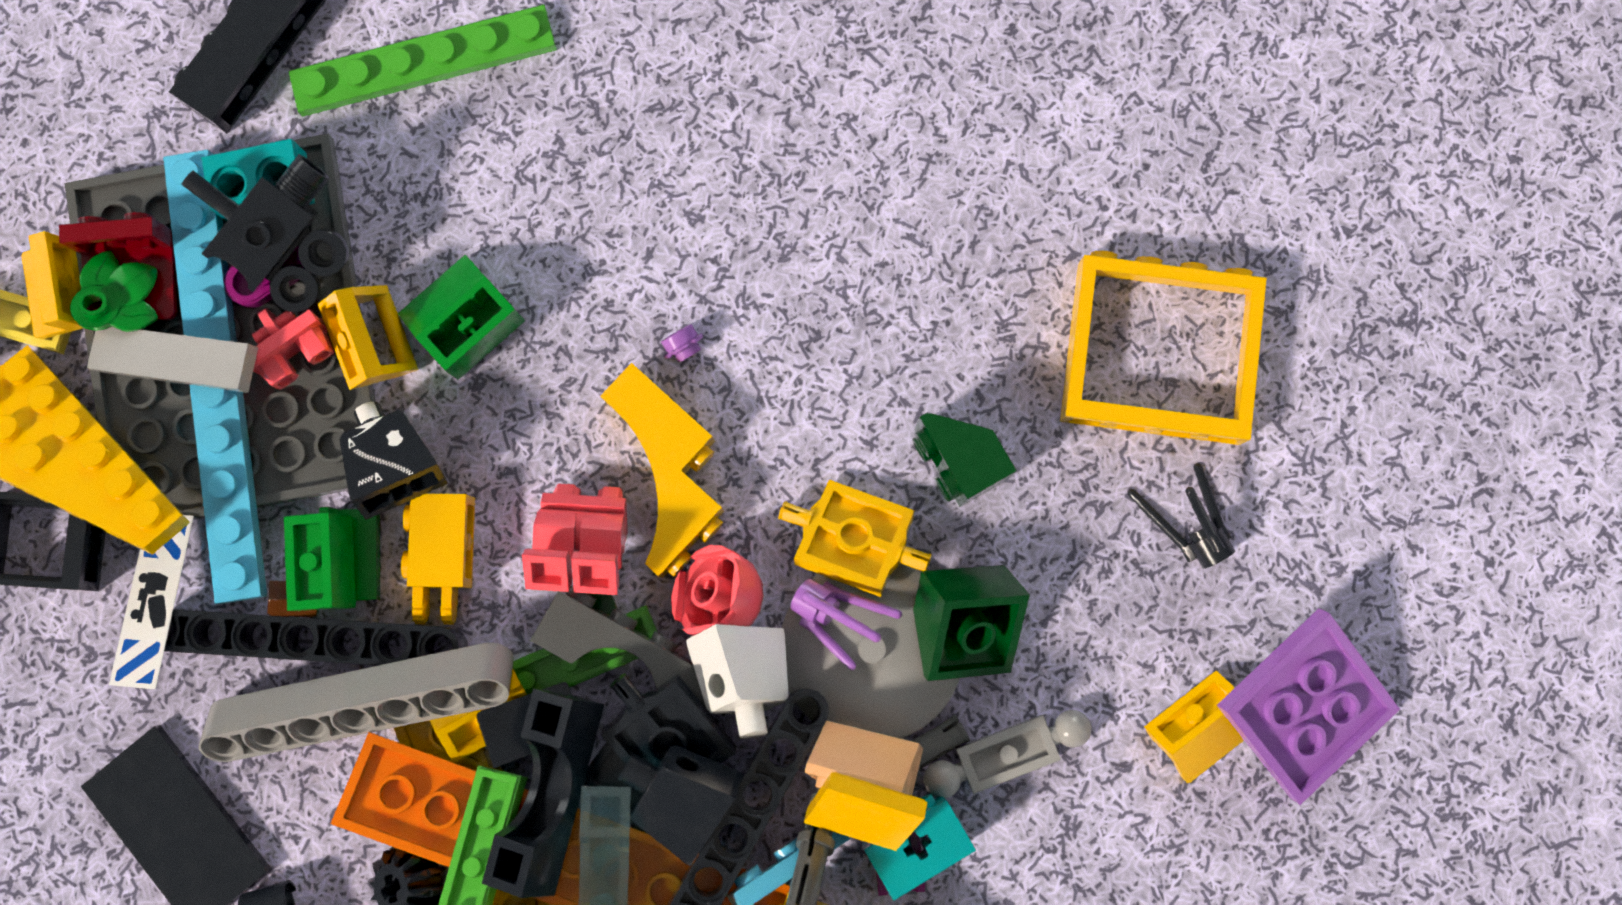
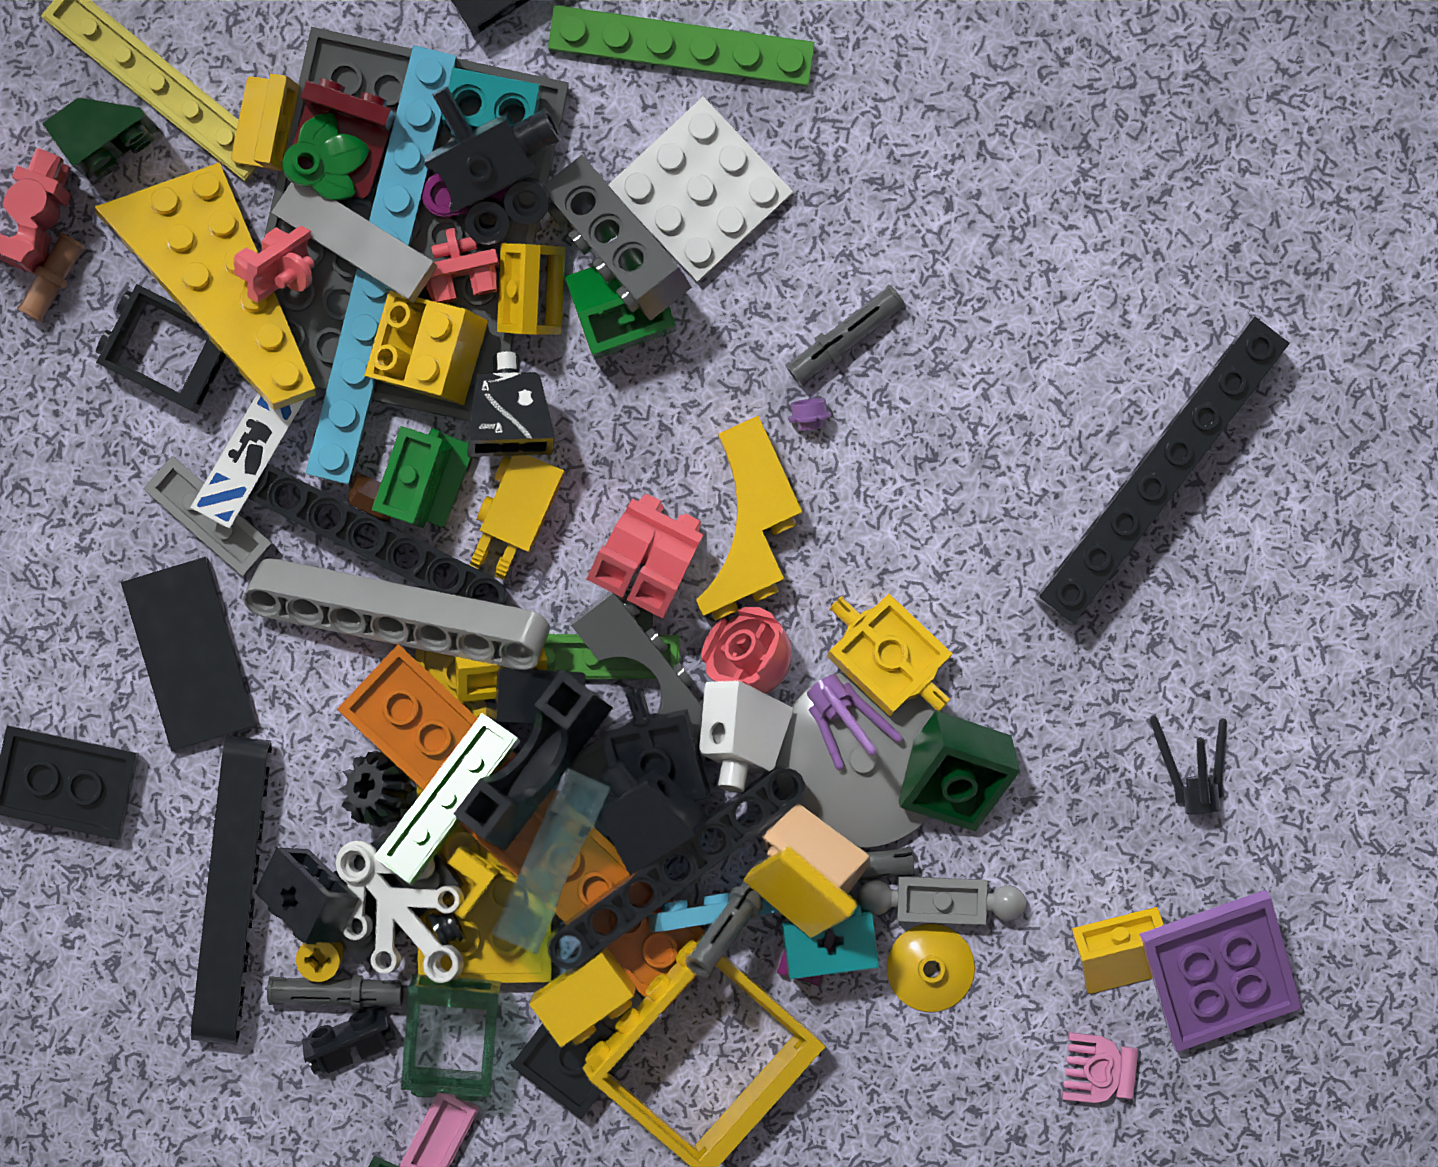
camera: 15 degrees right, 5 degrees up
dark green slope [912,412,1017,507] -> none
yellow window [1060,250,1267,445] -> none
none -> light grey plate [143,456,274,577]
none -> coral hips [234,226,314,303]
none -> yellow slope [364,291,489,405]
none -> dark grey brick [544,155,692,321]
none -> white plate [608,97,793,283]
none -> dark grey pin [785,285,906,387]
none -> yellow dish [887,924,975,1012]
none -> black brick [1034,316,1290,625]
none -> bright pink piece [1062,1032,1139,1103]

